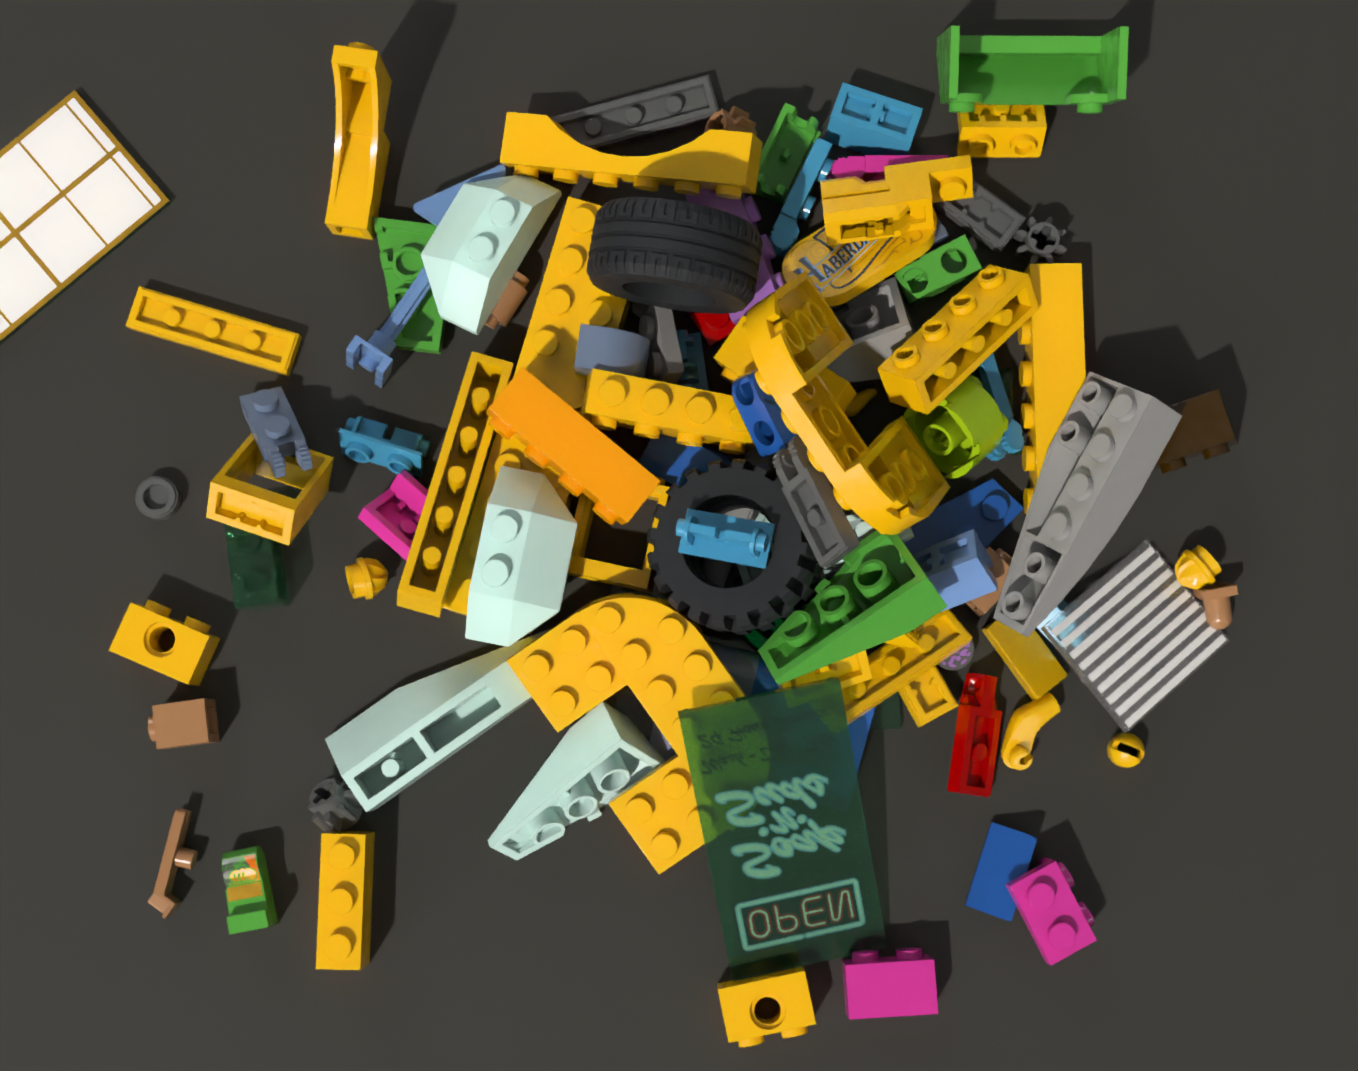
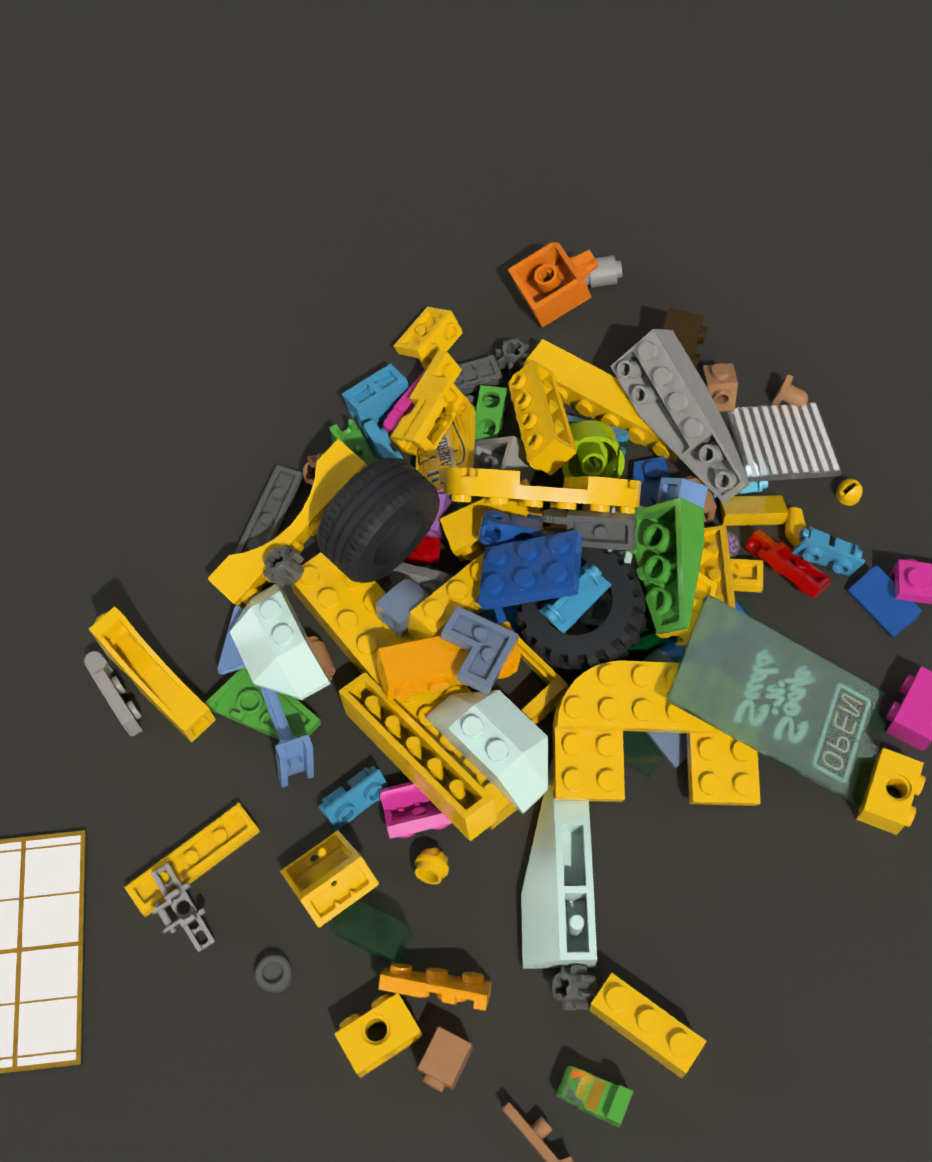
camera: 55 degrees left, 20 degrees down
sand blue hinge [239,386,313,478] -> none
light aqua wedge [487,702,665,860] -> none
bright green windscreen [936,26,1129,114] -> none
yellow plate [1175,545,1222,590] -> none
none -> light grey hinge [84,651,143,736]
none -> light grey piece [151,863,216,952]
none -> dark grey gear [264,545,304,588]
none -> light orange wing [379,963,492,1011]
none -> sand blue plate [441,606,519,695]
none -> blue plate [478,530,583,610]
none -> orange hinge [508,242,598,328]
none -> light grey brick [584,255,622,288]
none -> medium nougat brick [702,363,738,412]
none -> dark azure hinge [792,527,865,576]

